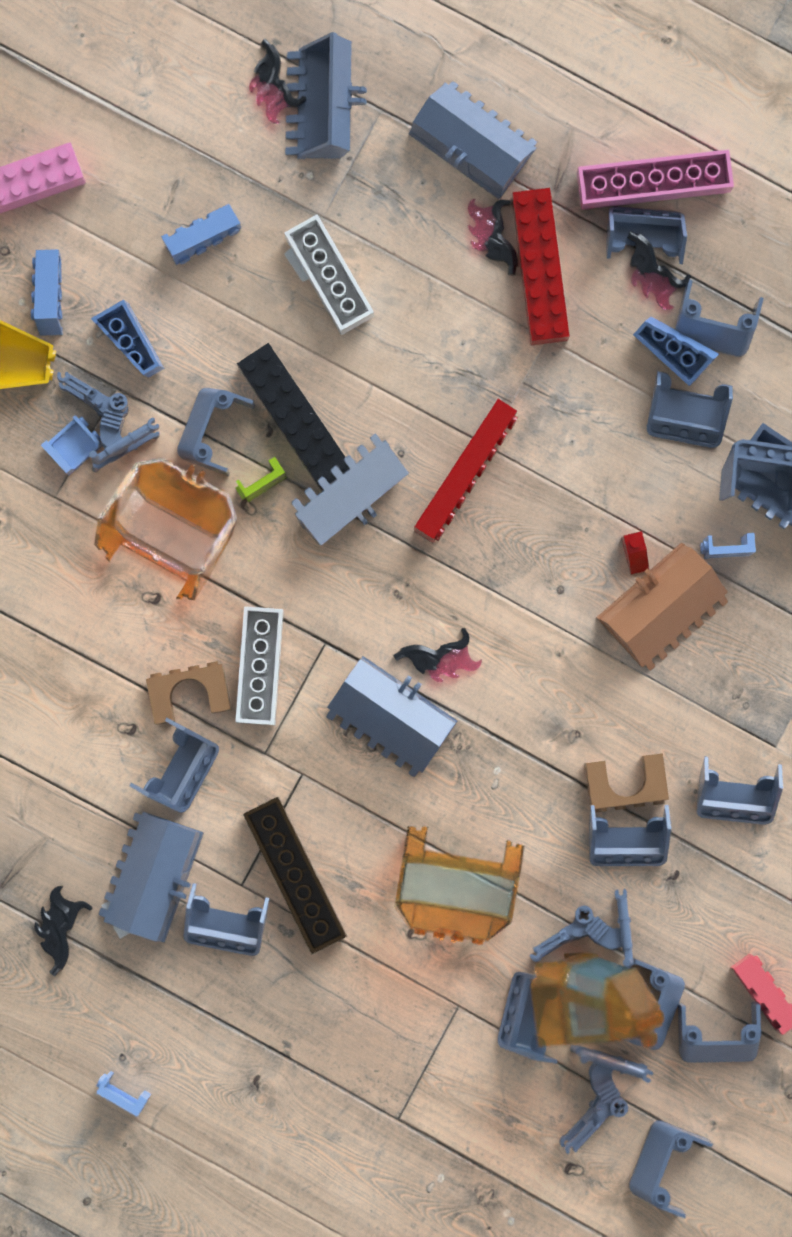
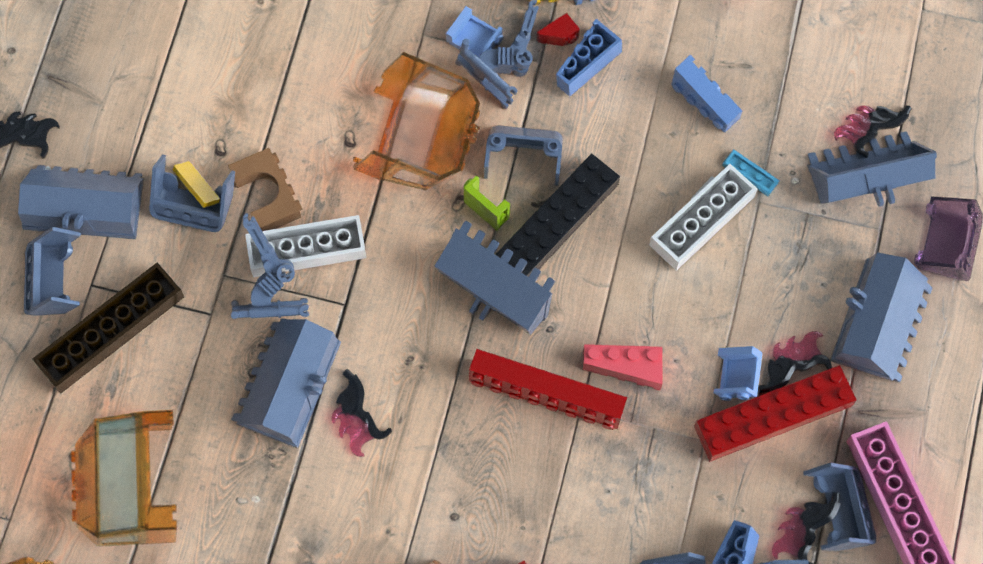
camera: 75 degrees right, 15 degrees down
none -> yellow tile [172,161,220,208]
none -> sand blue piece [231,213,309,319]
none -> red slope [537,13,580,46]
none -> coral wedge [583,344,663,391]
none -> light blue panel [714,346,762,401]
none -> medium azure tile [722,149,780,196]
none -> clear purple windscreen [914,196,983,281]

